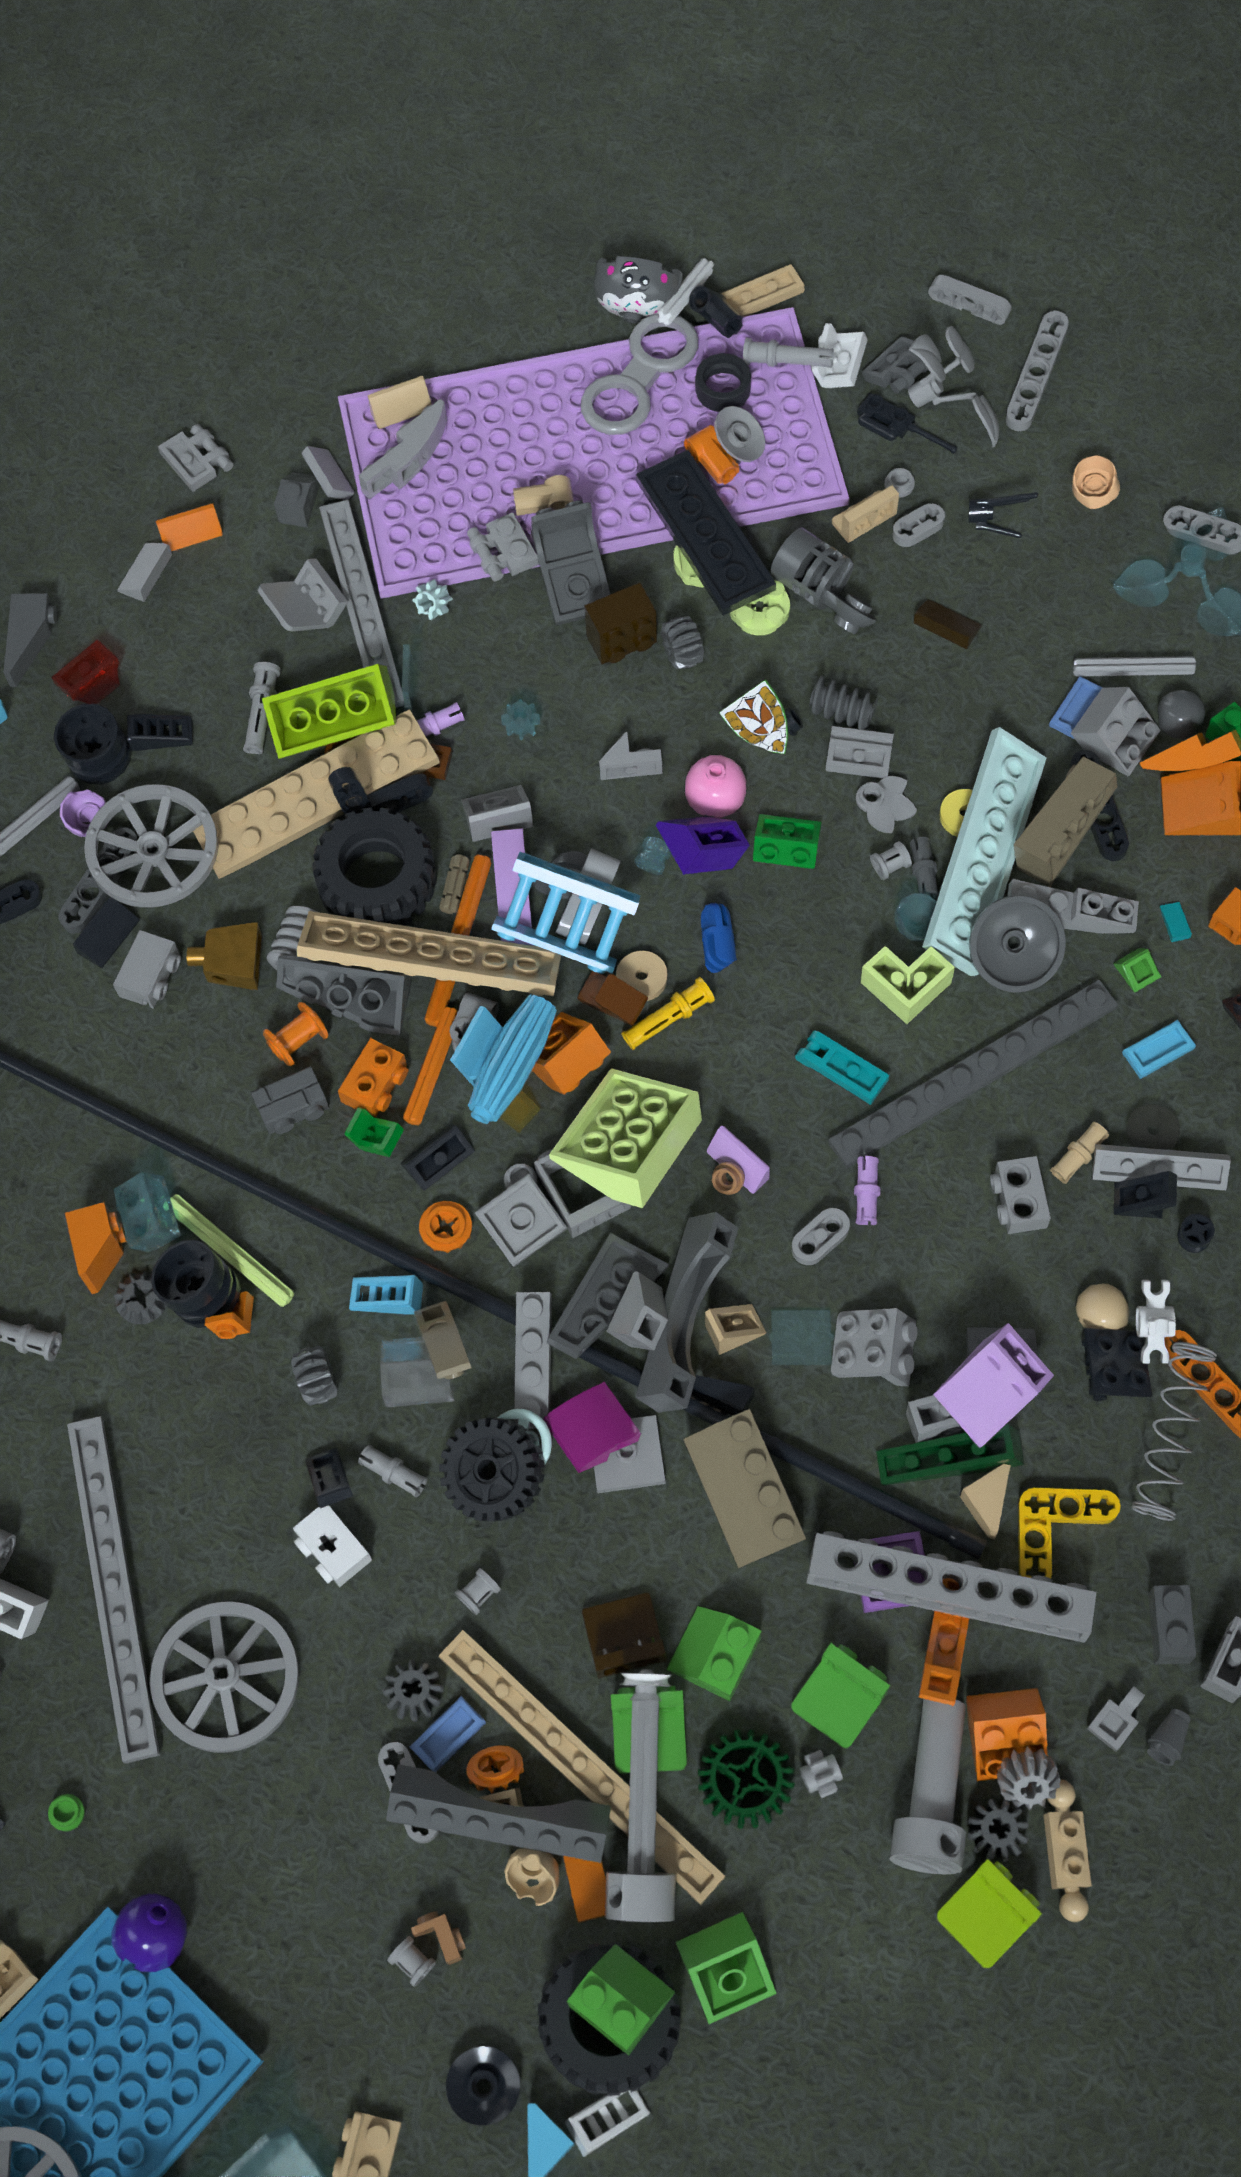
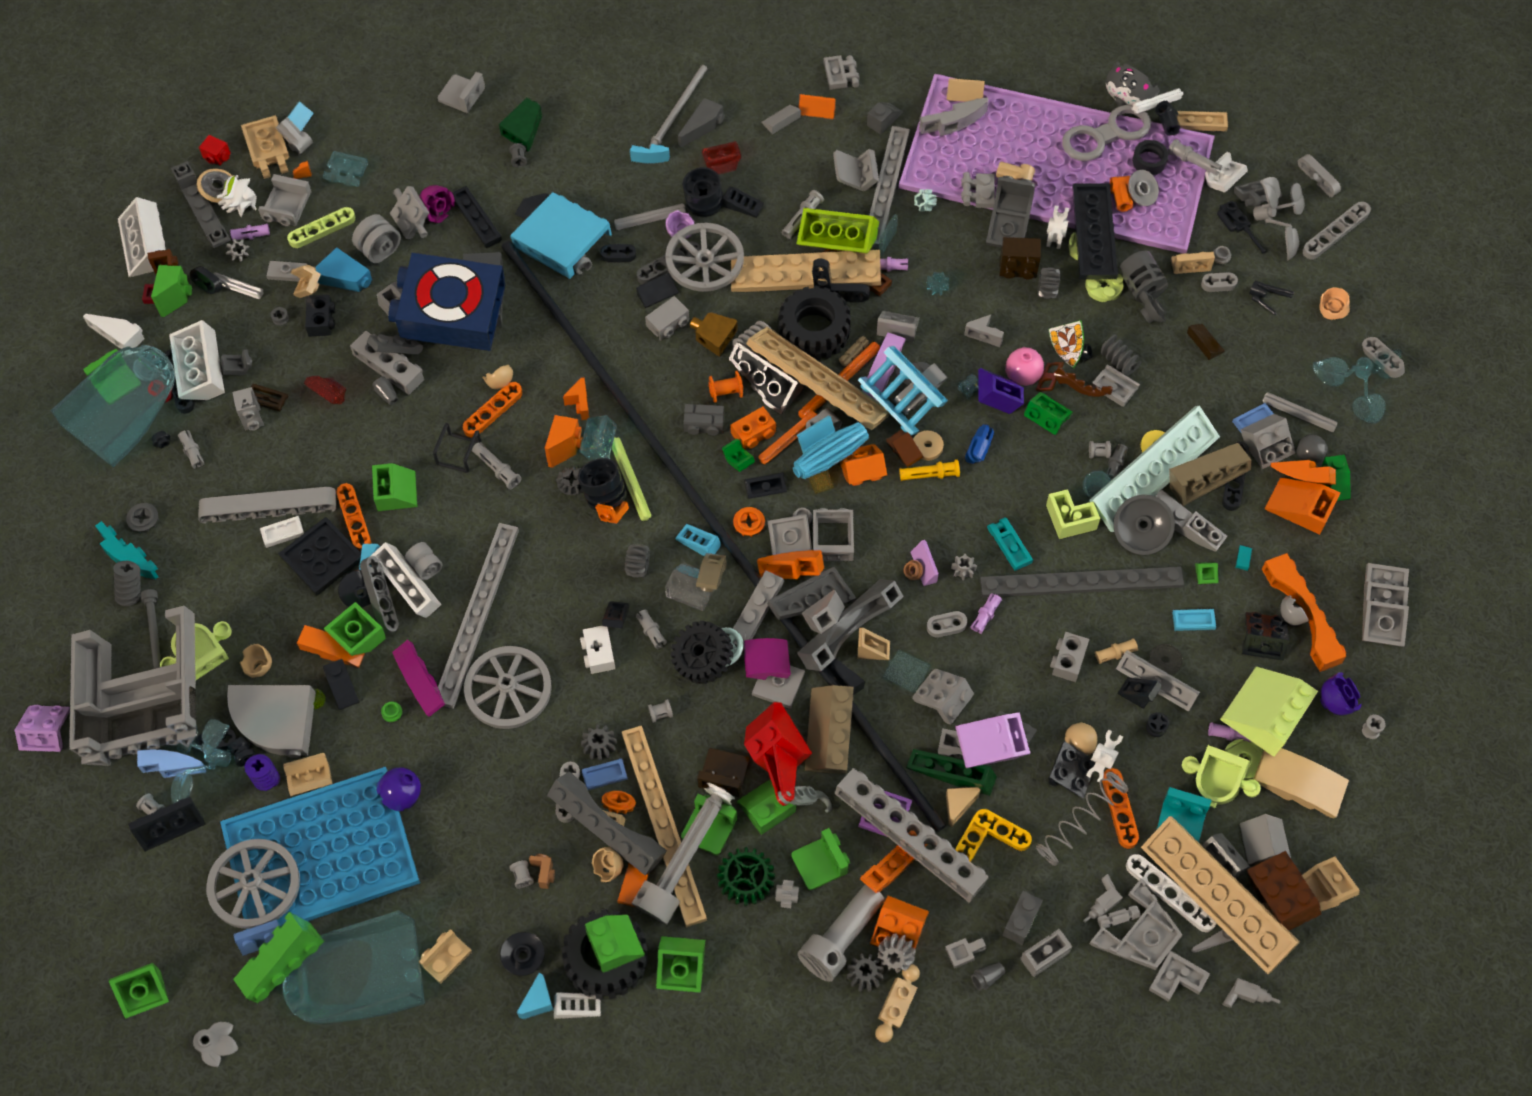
camera: 25 degrees right, 5 degrees down
light grey tile [302,446,354,499] -> none
yellowish green slope [549,1068,702,1208] -> none
light grey plate [856,776,917,833] -> none
lime bracket [936,1859,1042,1968] -> none
none -> magenta slope [392,640,445,717]
none -> orange slope [563,378,589,420]
none -> red slope [744,702,832,813]
none -> orange slope [757,550,824,579]
none -> light grey gear [951,554,977,580]
none -> reddish brown piece [1036,362,1113,397]
none -> white pin [1046,206,1069,249]

